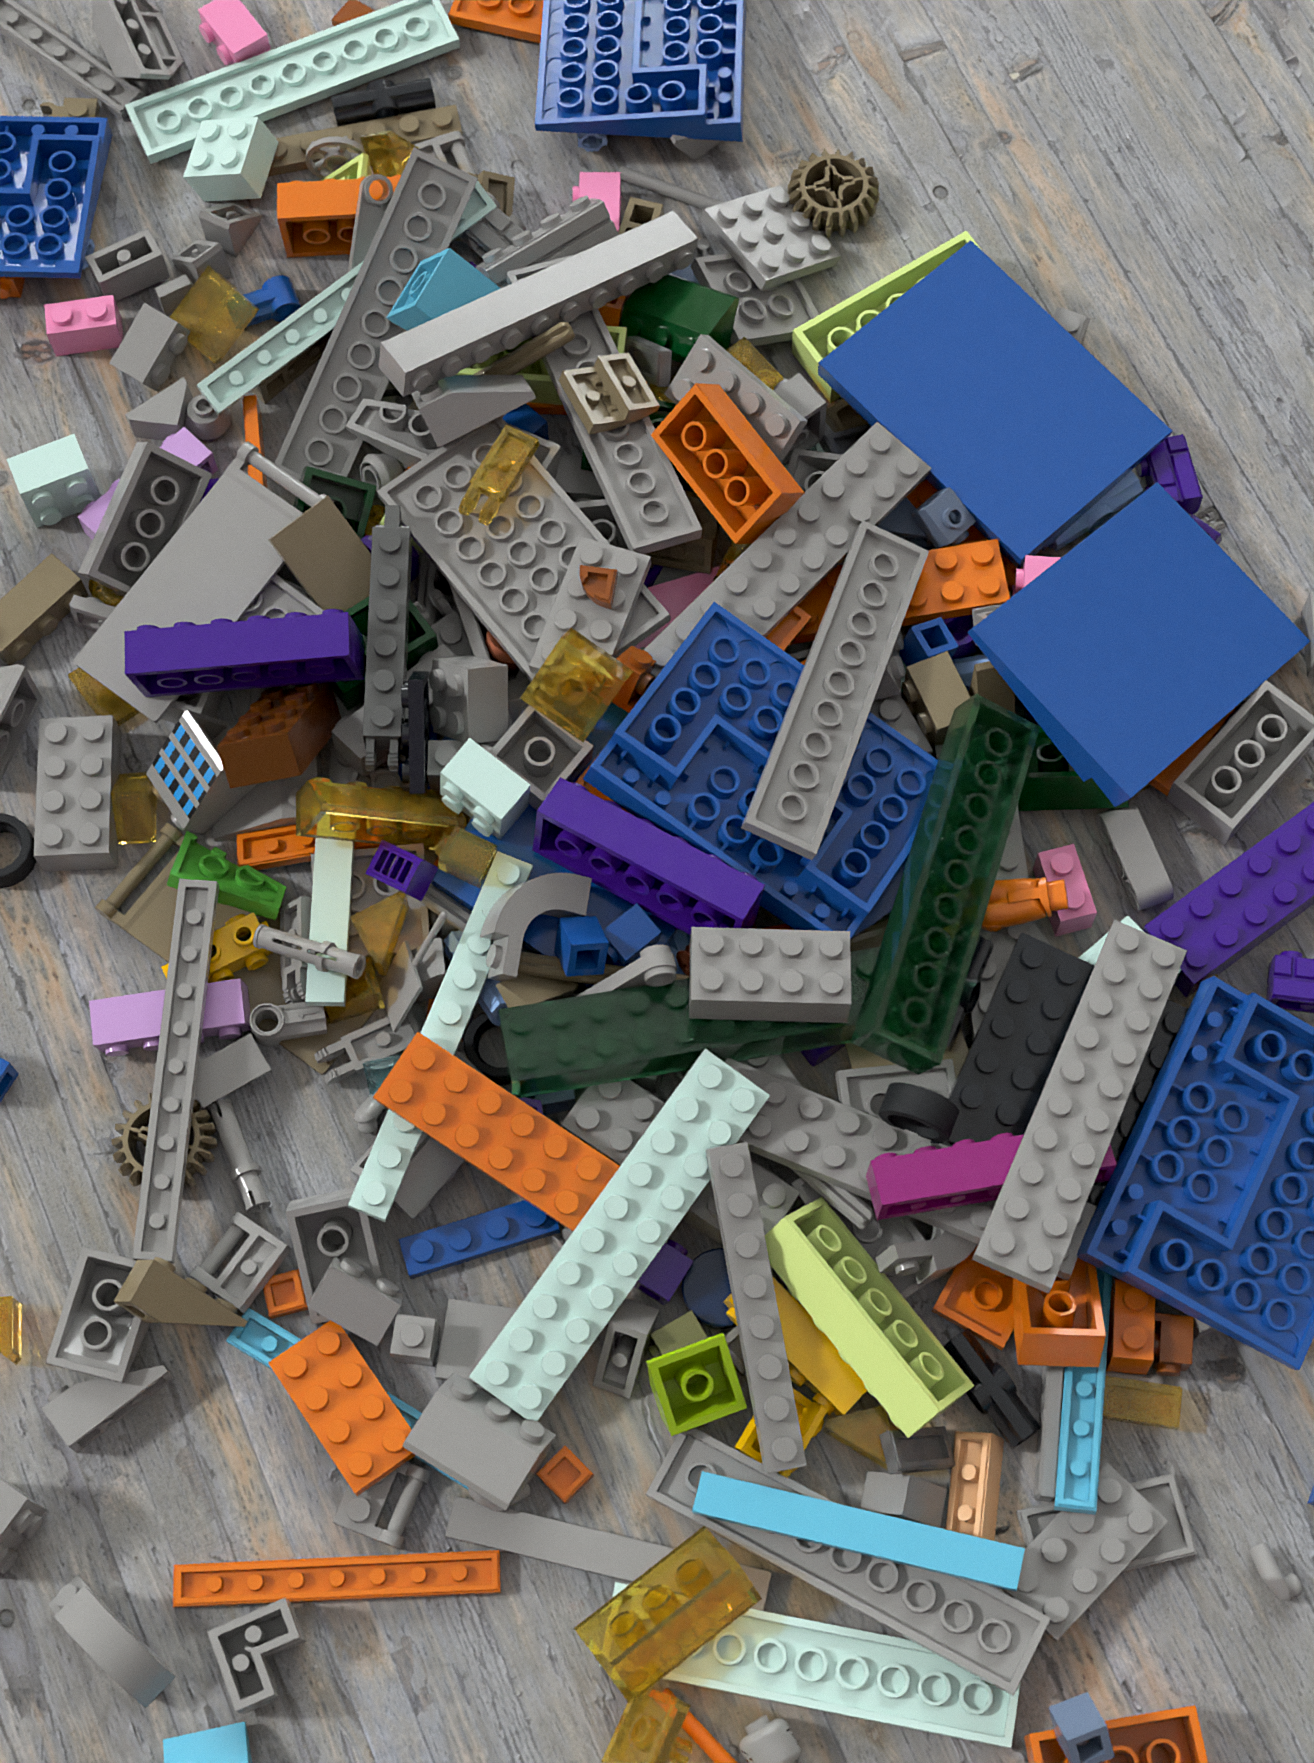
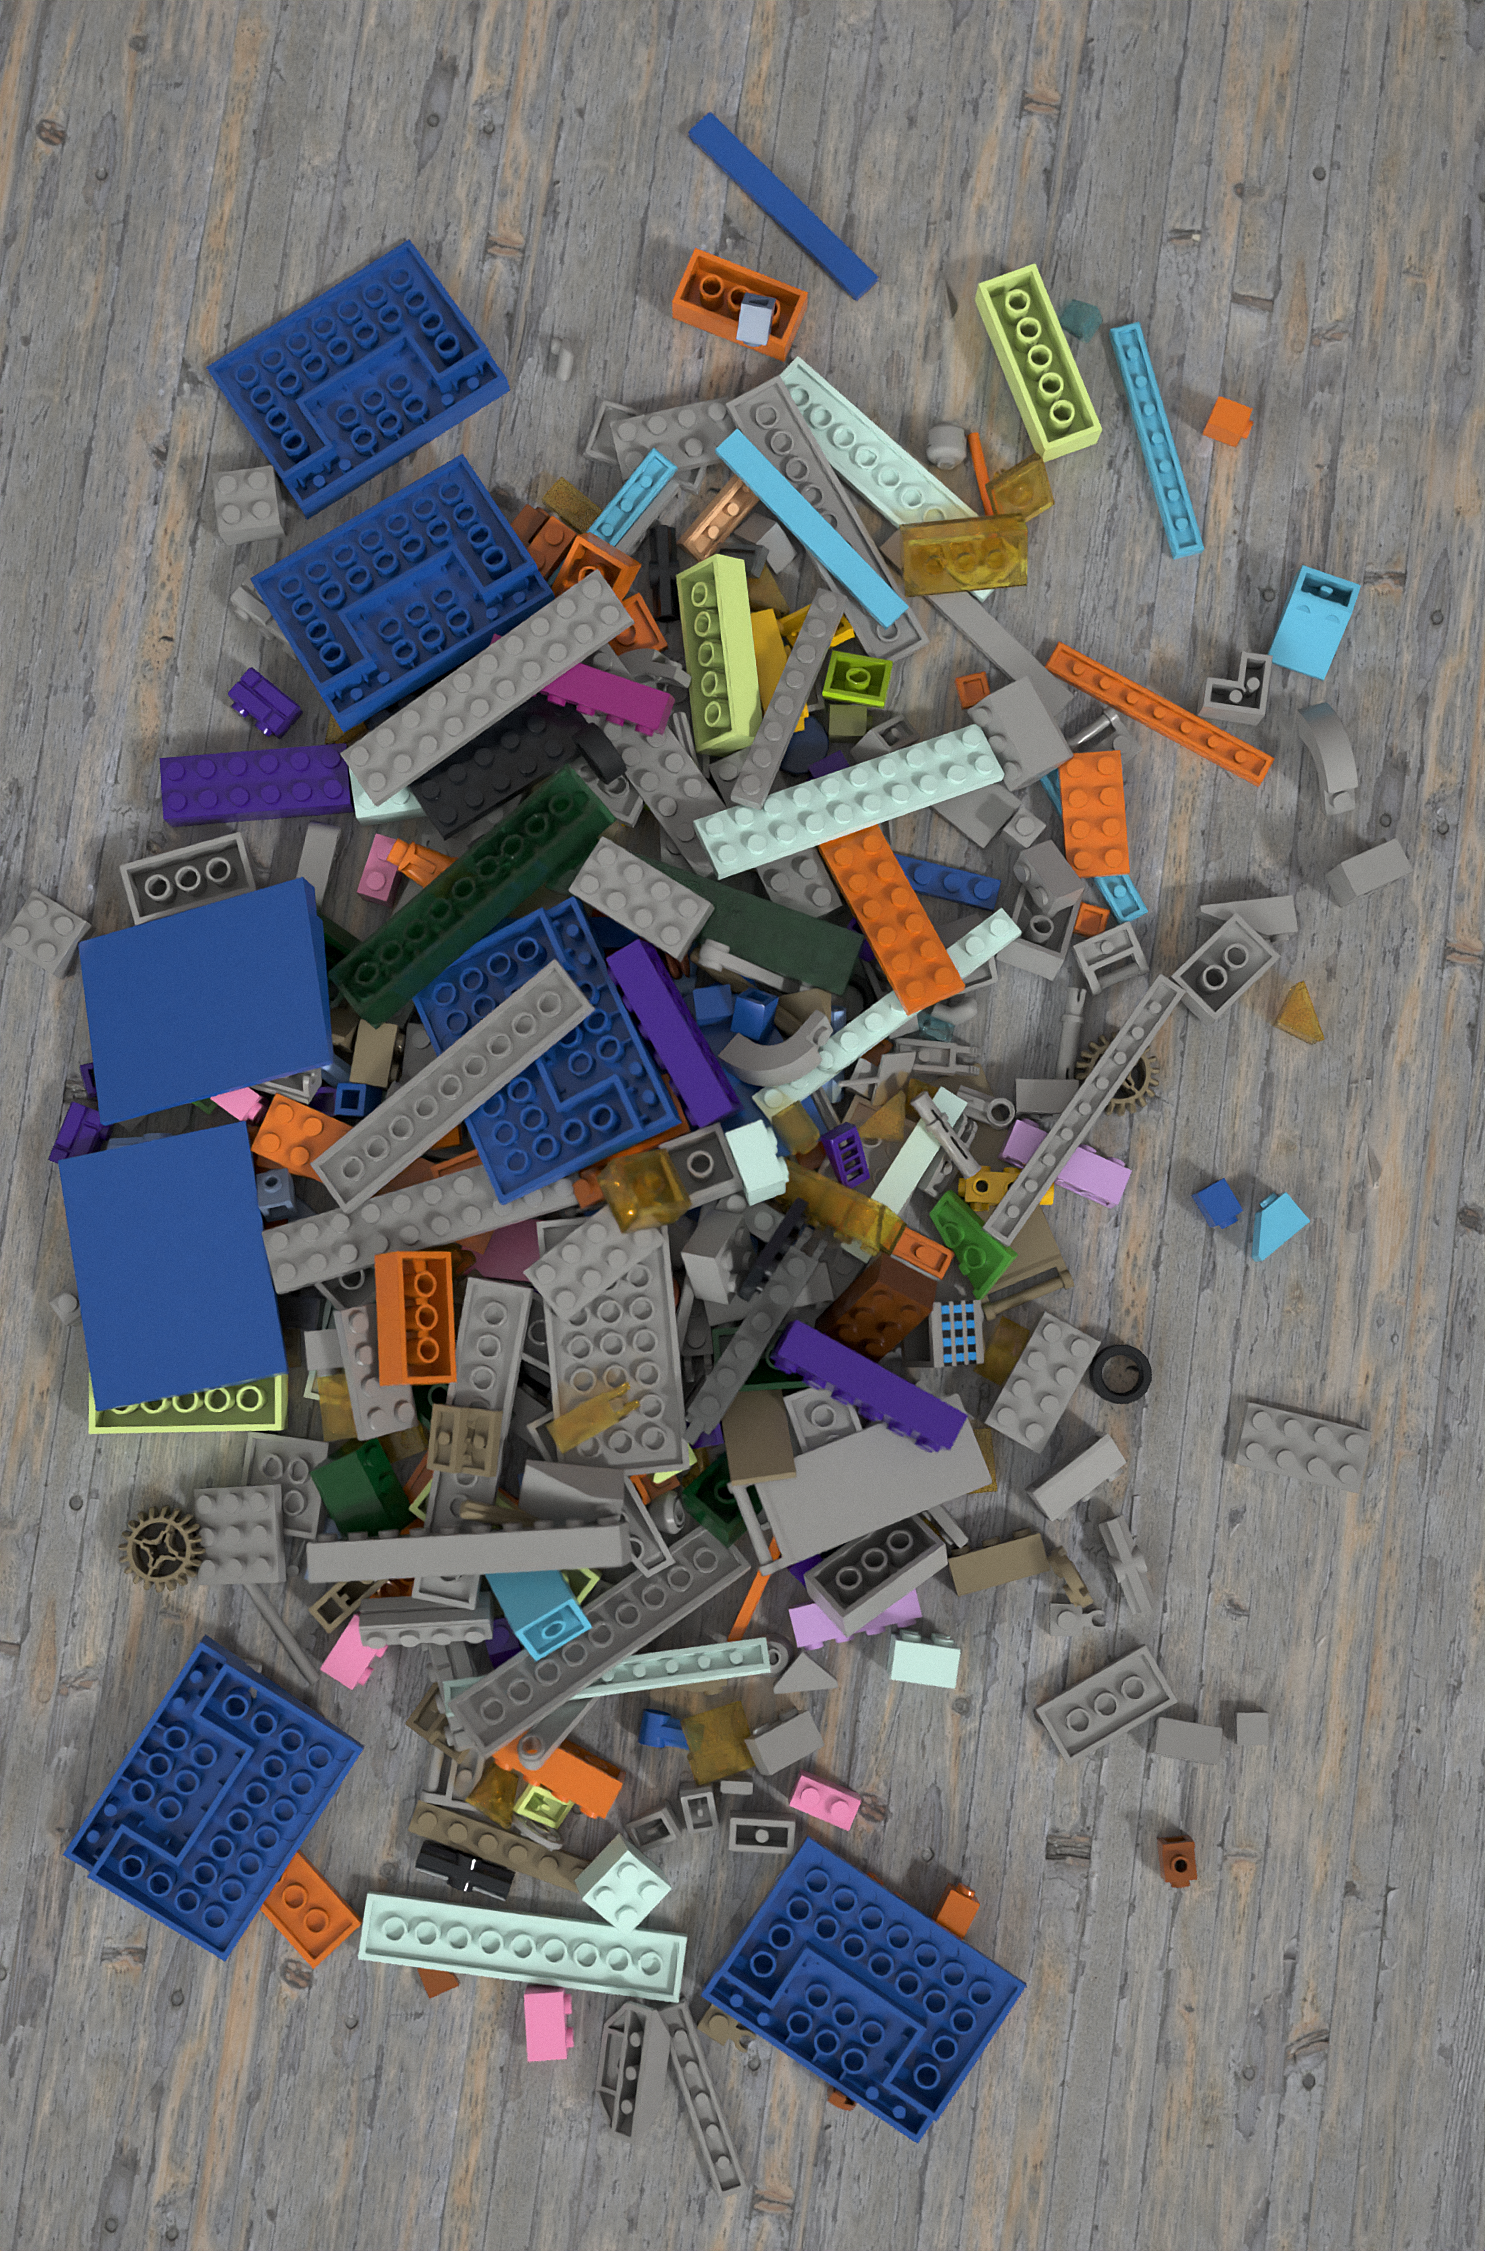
camera: 155 degrees left, 15 degrees up
dark tan slope [113,1257,248,1327] -> none
dark orange tile [580,565,618,609] -> none
flat silver tile [625,336,672,387] -> none

